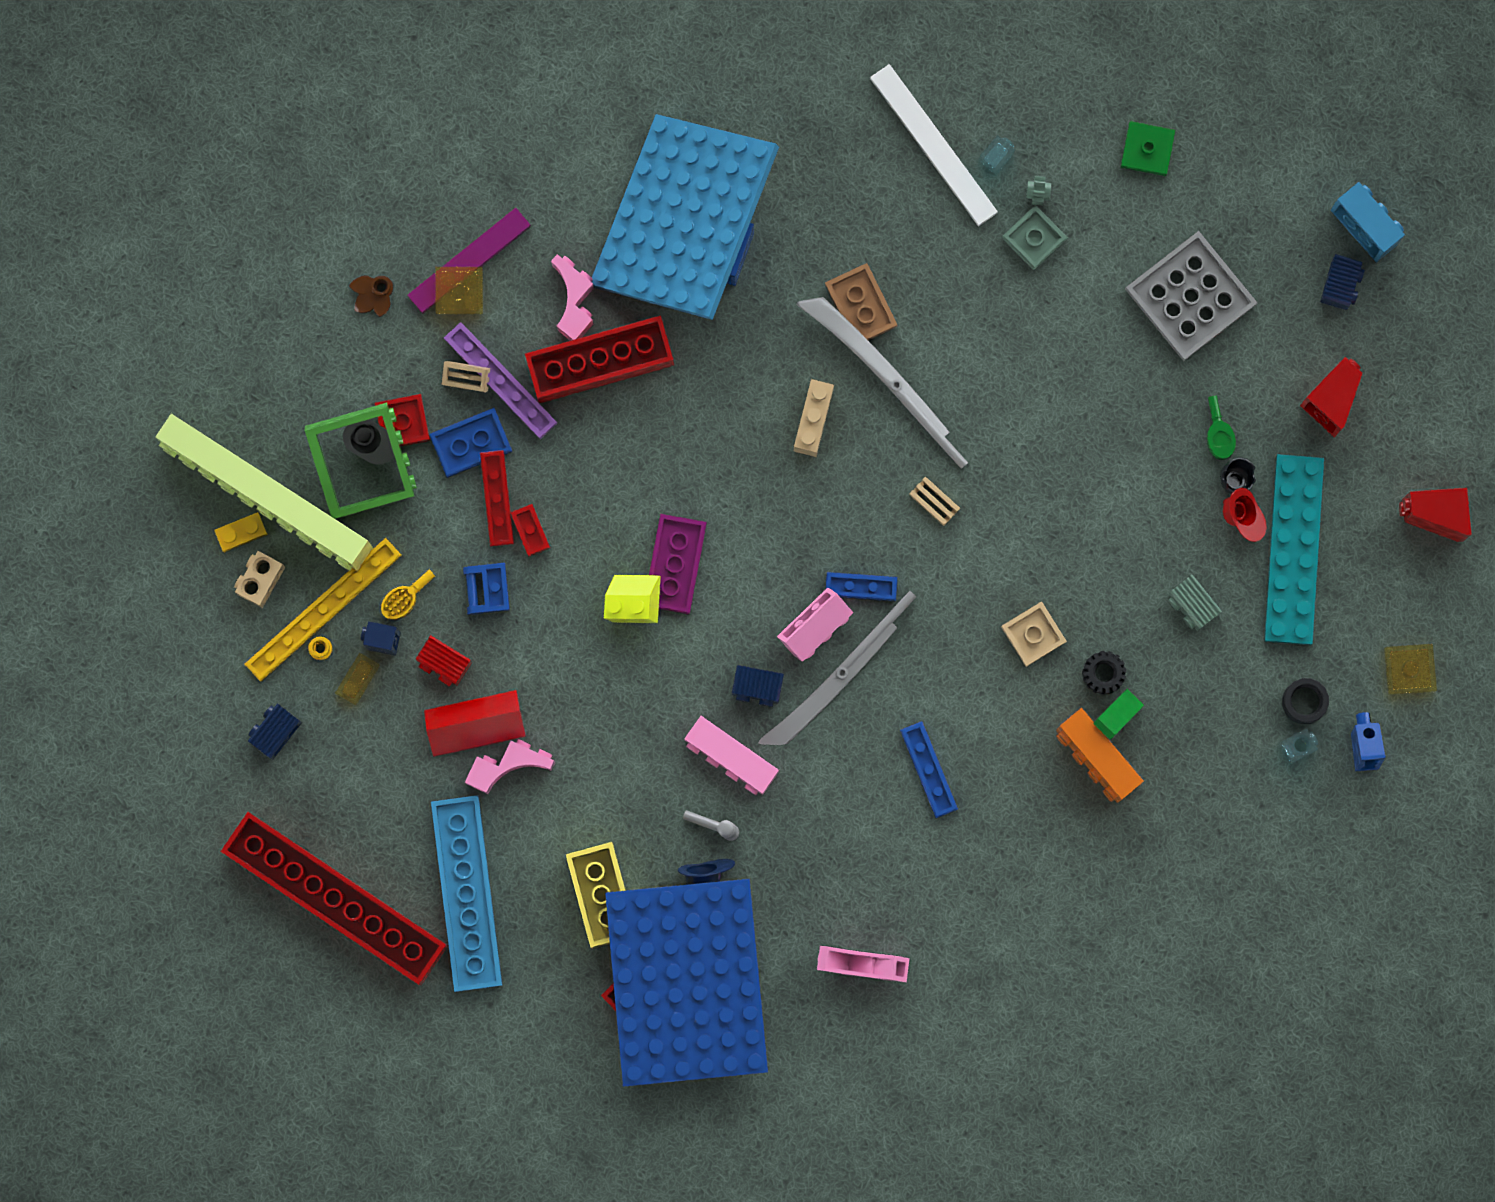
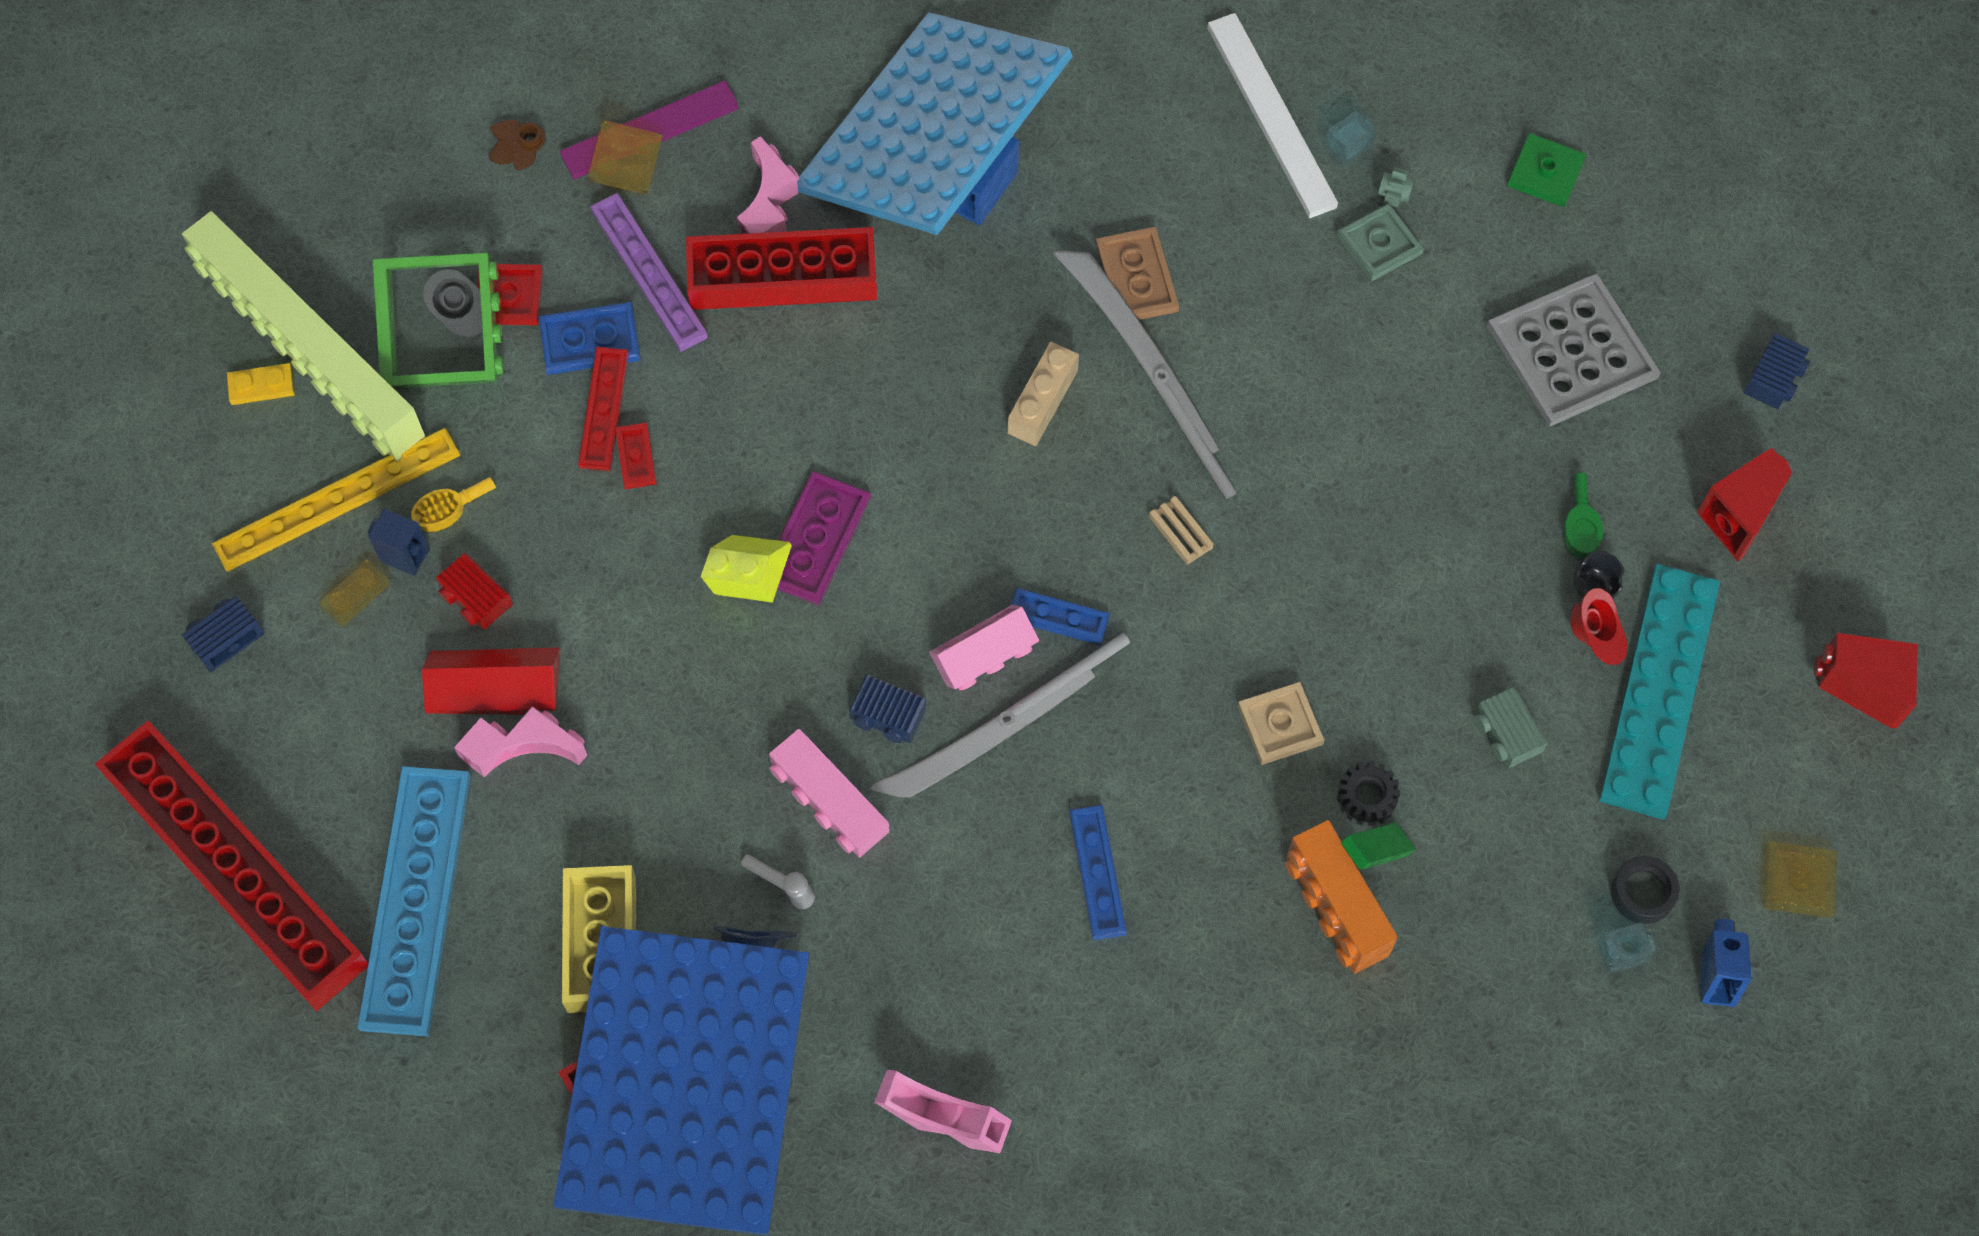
camera: 10 degrees right, 15 degrees down
tan brick [234,551,285,608] -> none
yellow plate [308,637,332,660] -> none
tan tile [442,361,490,392] -> none
blue plate [463,563,510,615] -> none
dark azure brick [1331,182,1405,263] -> none

